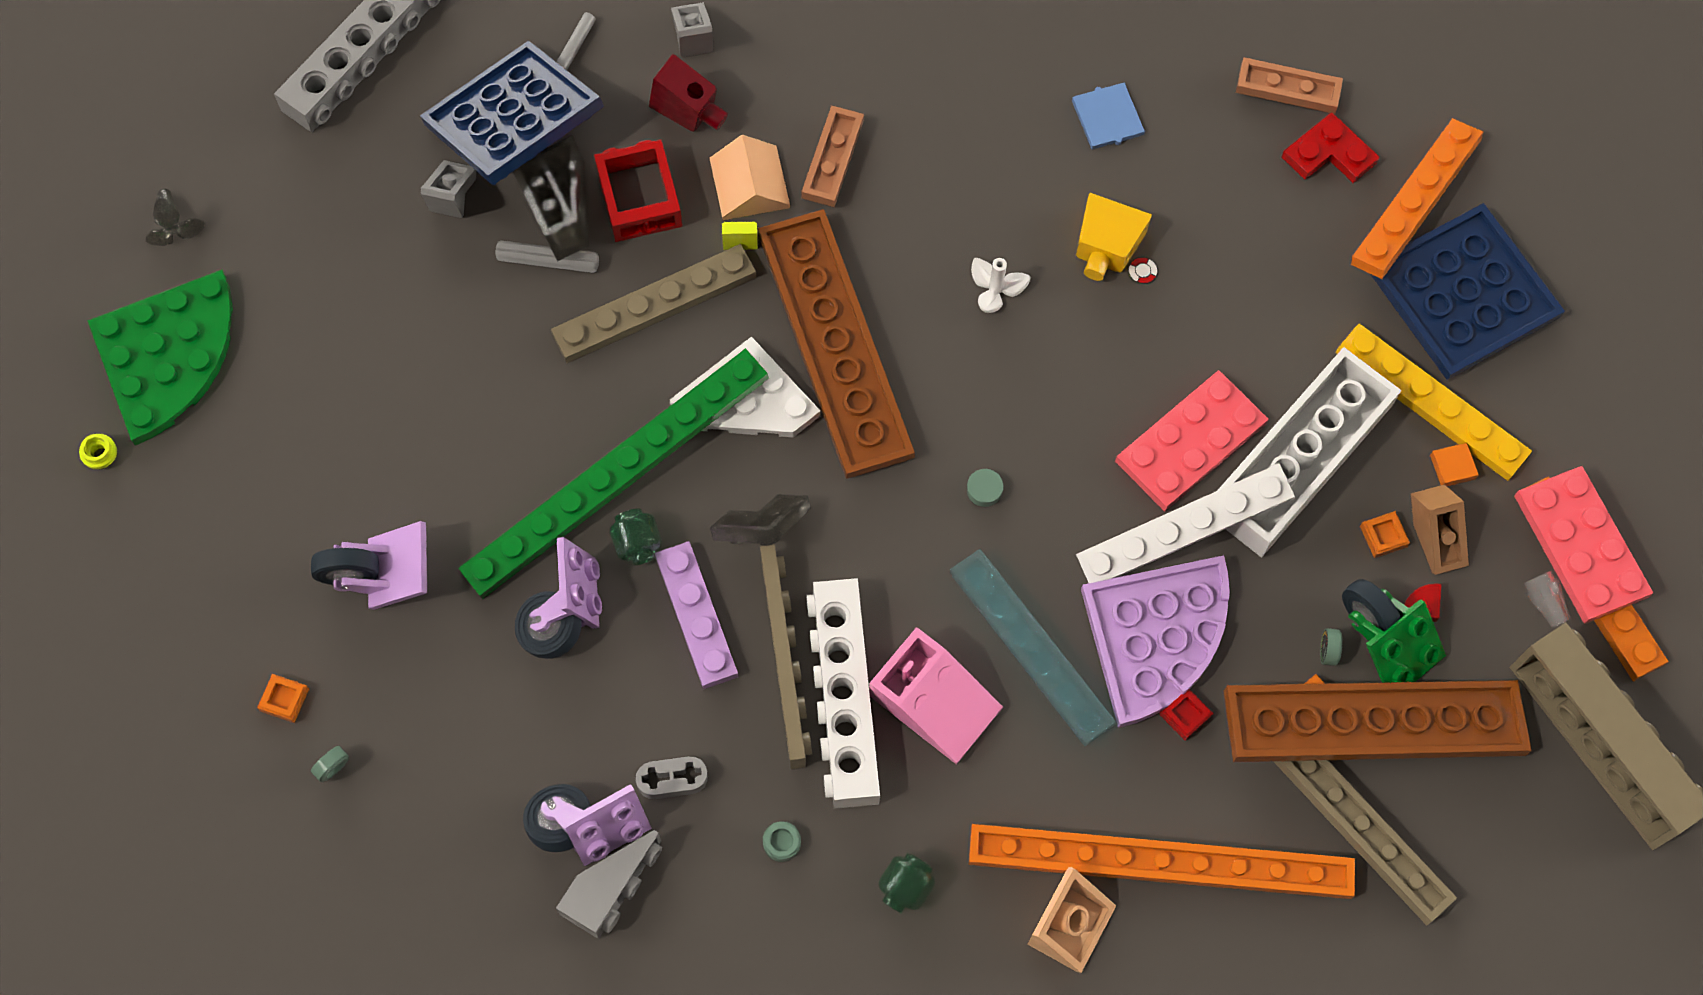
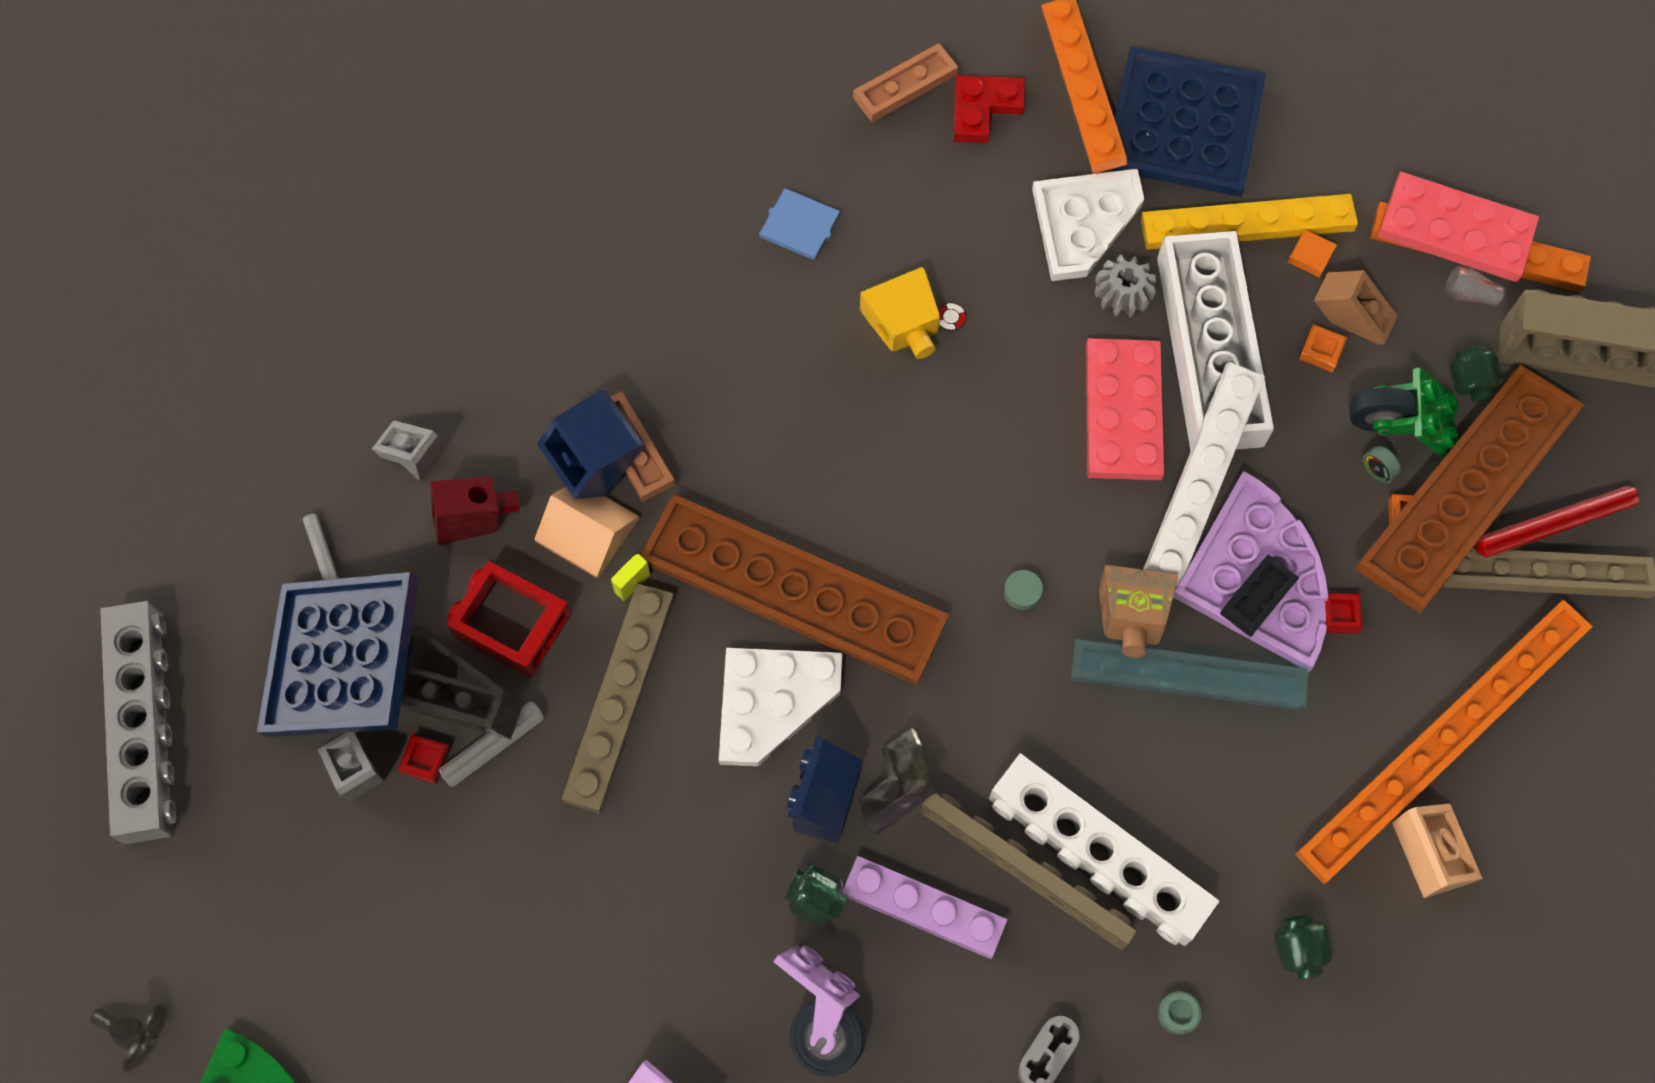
camera: 45 degrees left, 0 degrees up
green plate [458,348,769,600] -> none
bright pink slope [869,627,1003,765] -> none
white plant [971,258,1031,313] -> none
red tile [1404,584,1441,622] -> none
none -> red tile [397,733,451,785]
none -> dark blue slope [537,390,645,499]
none -> dark blue slope [787,736,862,844]
none -> white plate [1032,169,1144,281]
none -> light grey gear [1095,255,1156,318]
none -> medium nougat torso [1099,565,1178,658]
none -> black plate [1220,554,1299,637]
none -> clear green head [1449,345,1504,402]
none -> red axle [1476,486,1639,558]

